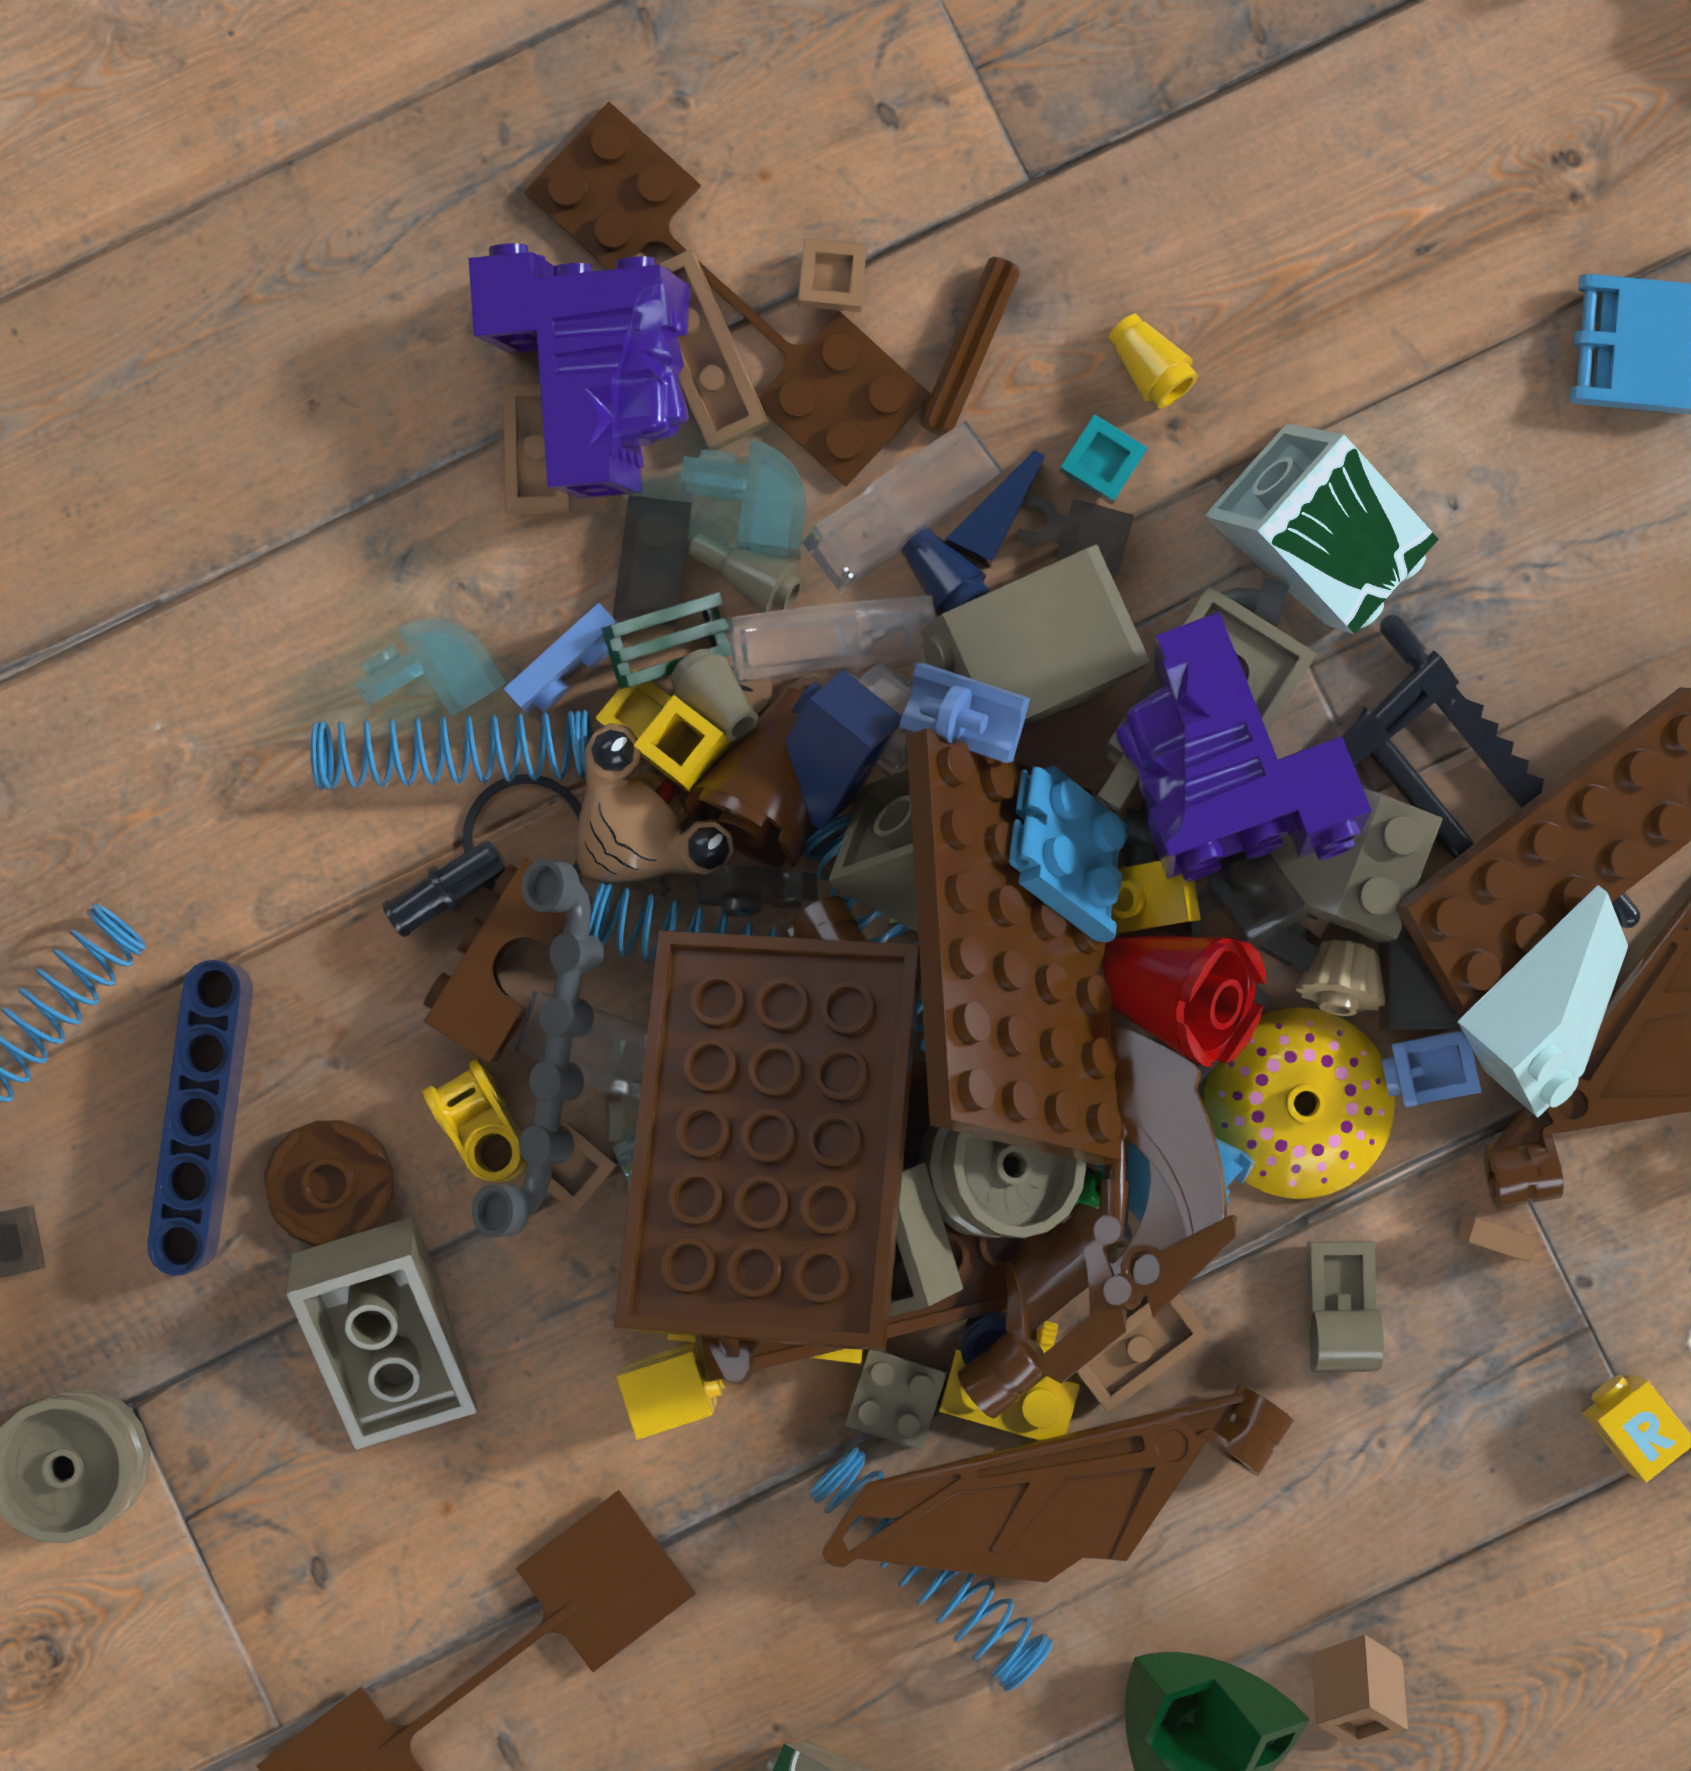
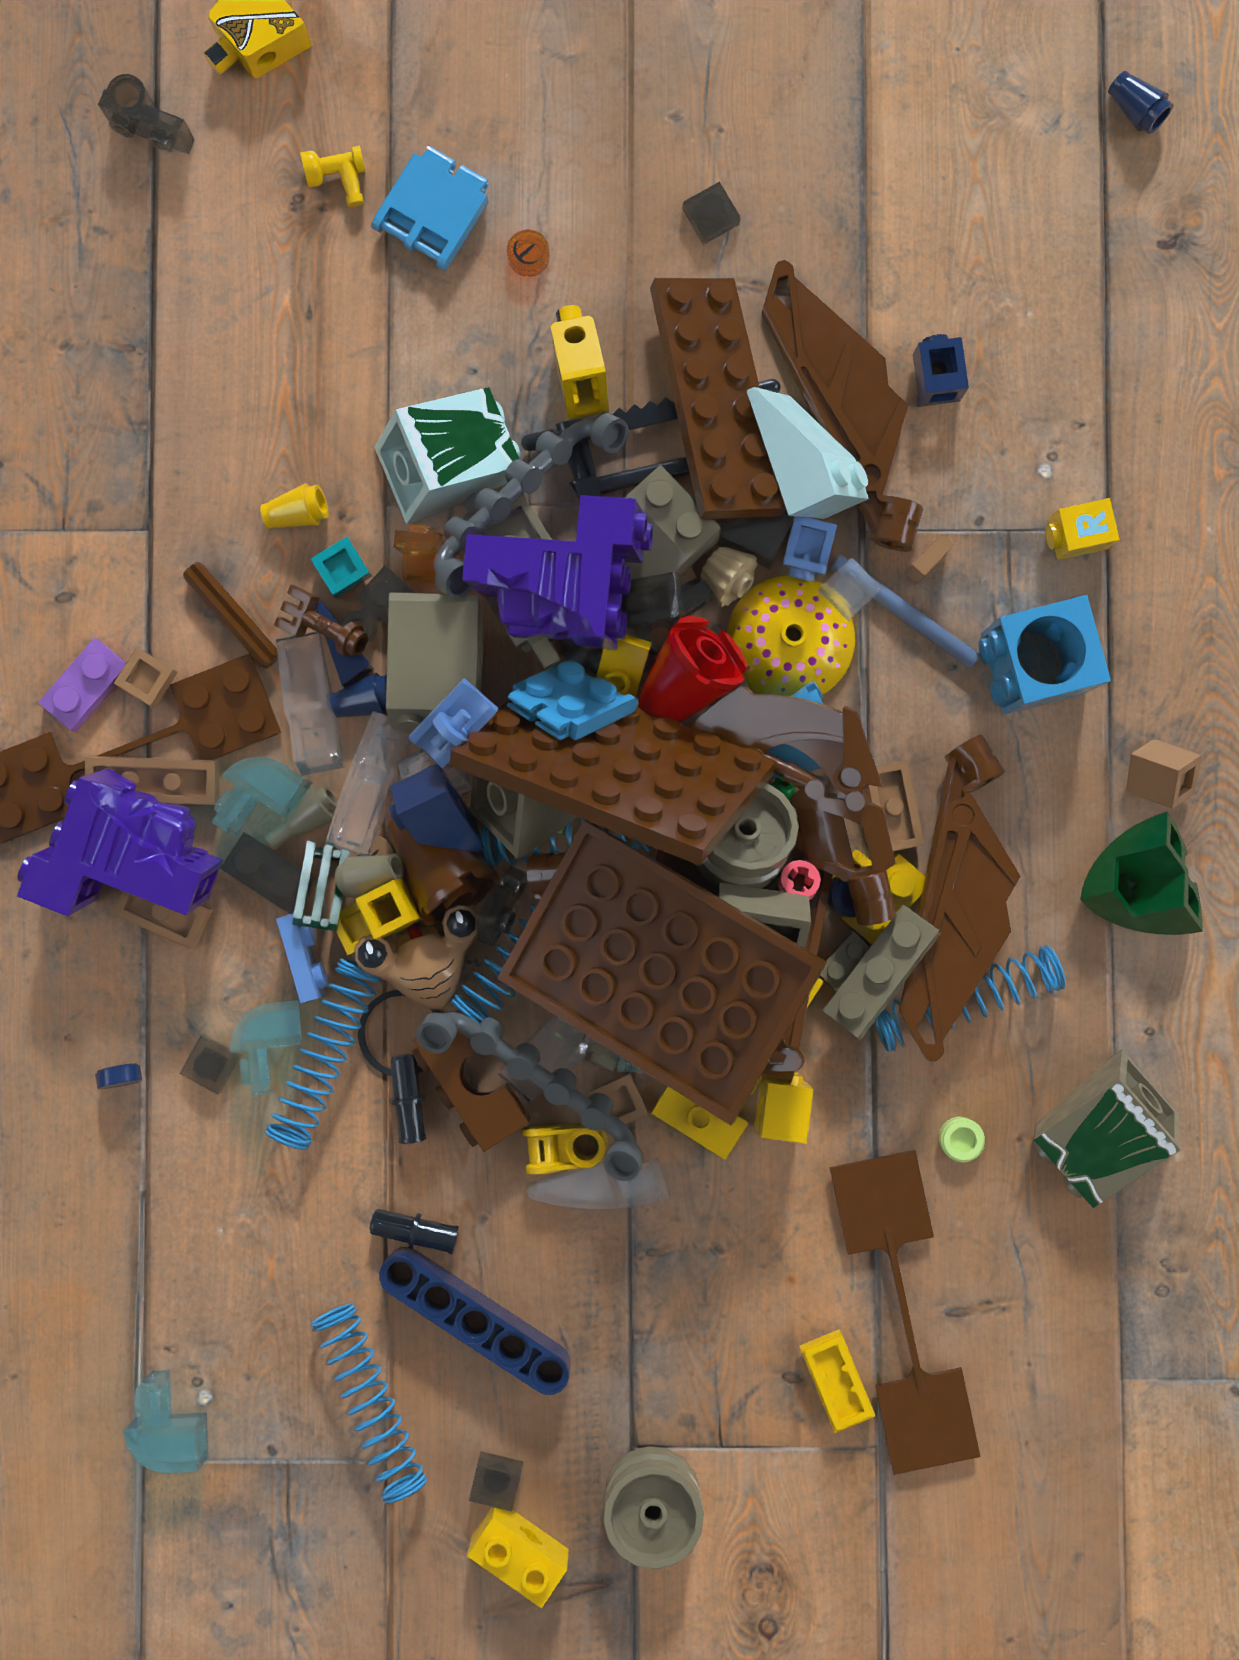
camera: 60 degrees left, 0 degrees up
reddish brown tile [264,1120,393,1247] -> none
dark tan slope [286,1216,477,1450] -> none
dark tan plate [1307,1240,1384,1372] -> none
none -> medium lavender plate [38,637,127,732]
none -> dark blue tile [95,1063,143,1090]
none -> clear smoke plate [179,1034,242,1095]
none -> reddish brown hinge [274,585,368,657]
none -> yellow piece [300,145,366,208]
none -> black axle [369,1209,459,1255]
none -> clear orange plate [393,524,446,584]
none -> dark grey bar [433,413,629,599]
none -> clear orange tile [507,229,550,277]
none -> clear slope [526,1157,670,1209]
none -> yellow torso [550,305,609,420]
none -> yellow plate [651,1086,748,1160]
none -> coral bush [778,860,821,901]
none -> yellow plate [799,1329,876,1433]
none -> clear tile [819,558,882,621]
none -> dark tan plate [823,904,941,1039]
none -> sand blue bar [831,555,980,668]
none -> yellowish green tile [938,1116,985,1162]
none -> dark azure brick [978,595,1111,715]

